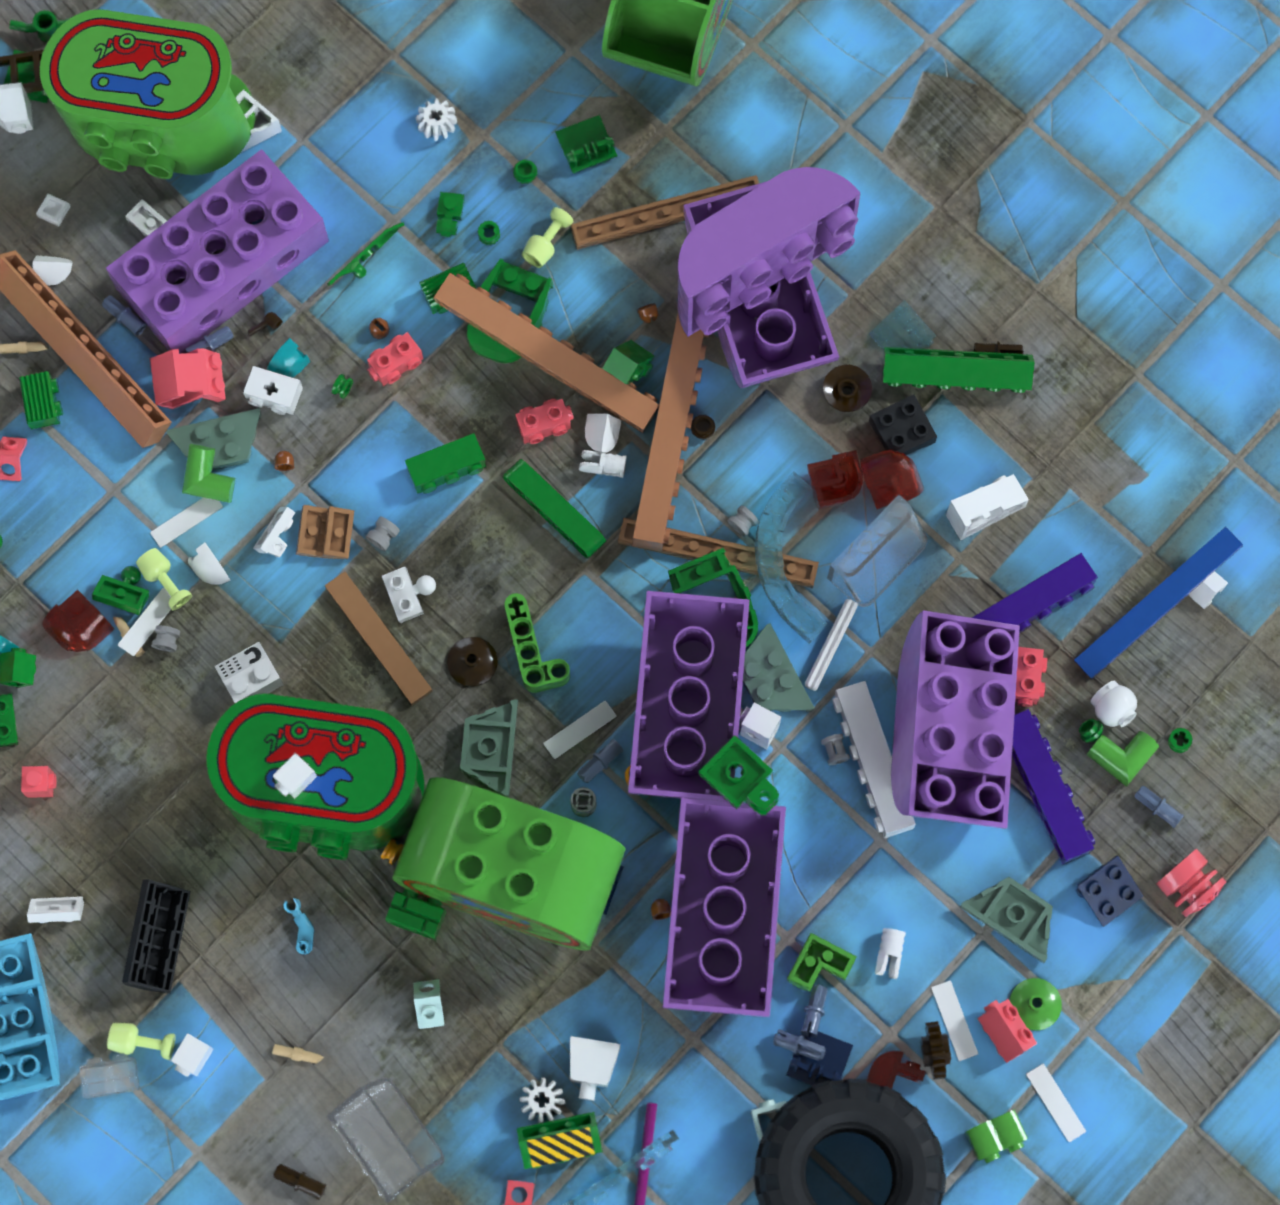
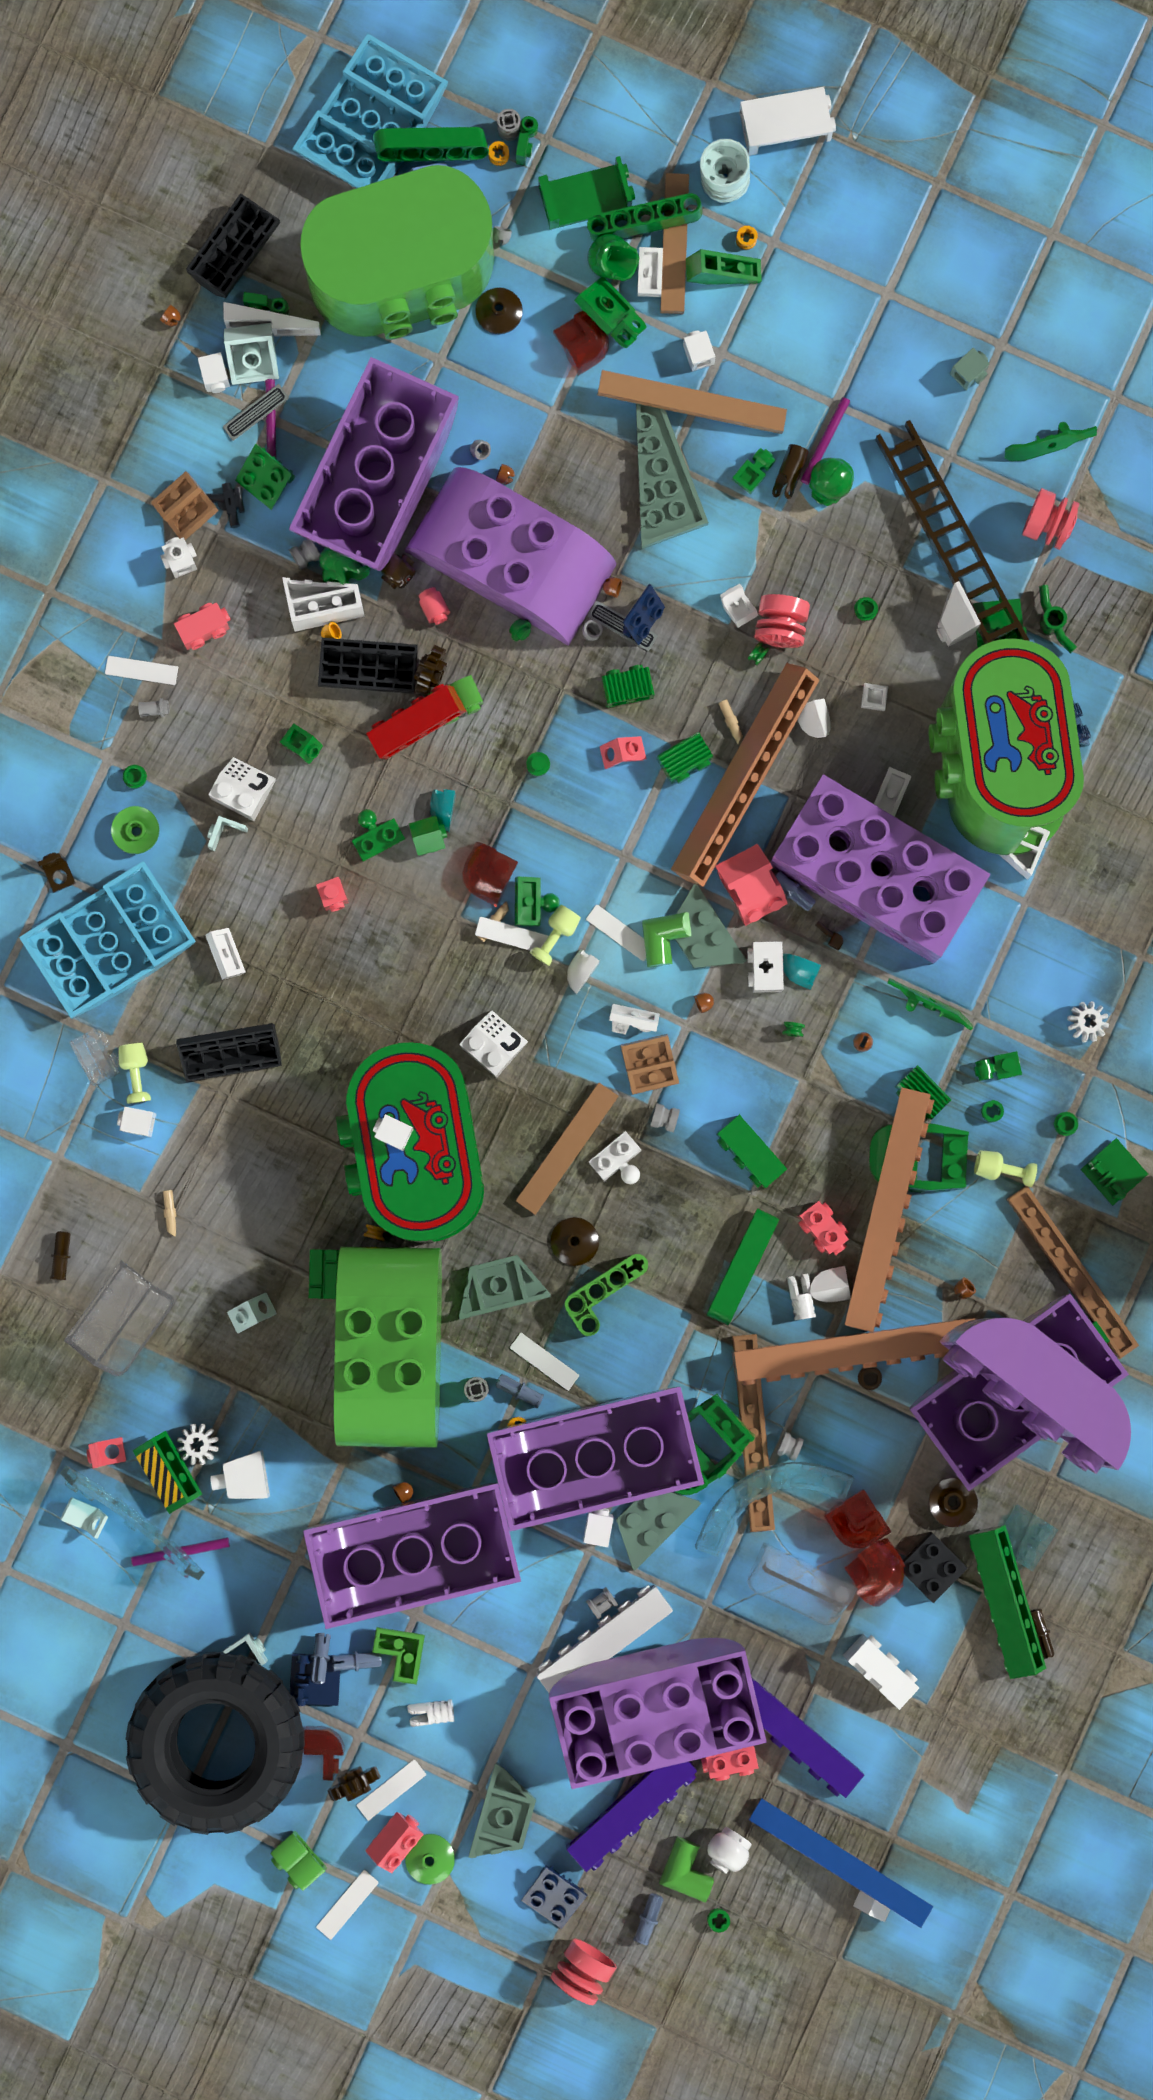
camera: 65 degrees right, 10 degrees up
sand blue axle [102,295,147,336] -> none
light grey wheel [151,625,181,652] -> none
medium azure arm [283,898,314,954] -> none
coral brick [367,332,423,386] -> none
green brick [603,340,655,385] -> none
green plate [699,735,779,816] -> none
white axle [805,599,858,691] -> none
green plate [1079,718,1104,742] -> none

